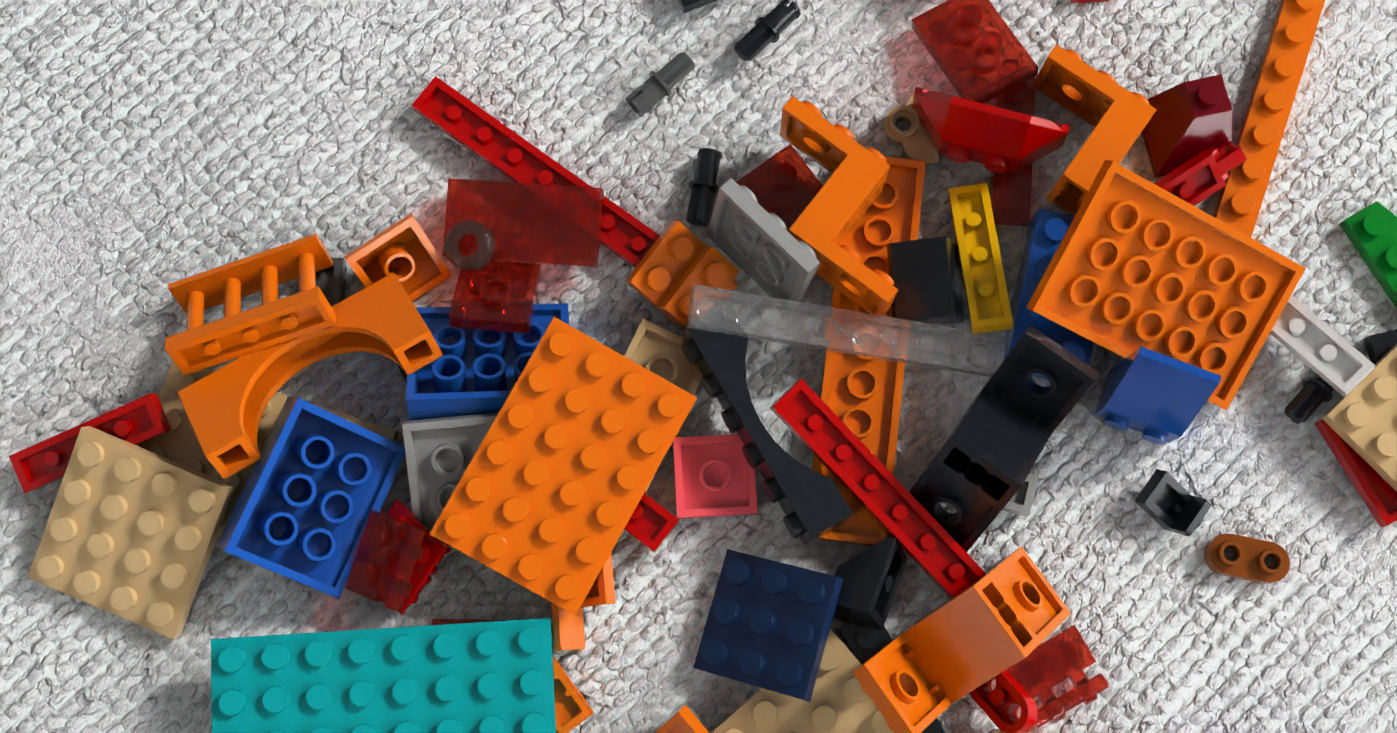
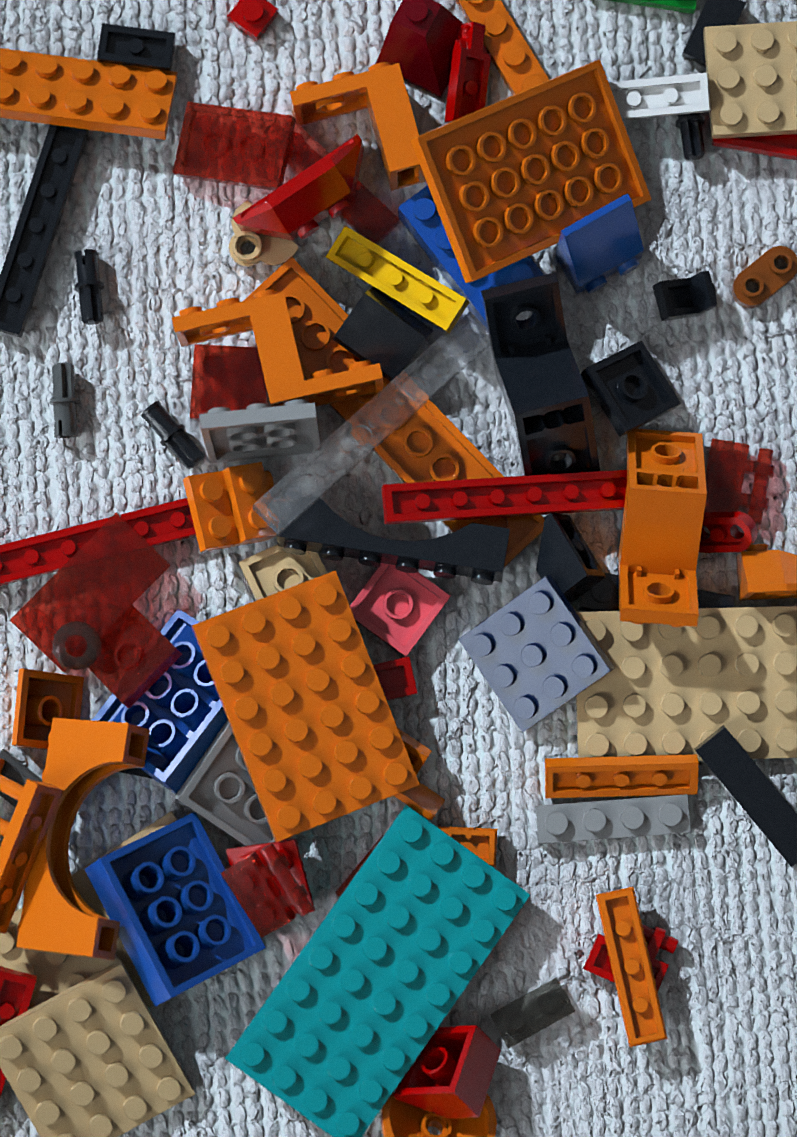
camera: 50 degrees left, 5 degrees up
none -> black plate [580,340,681,437]

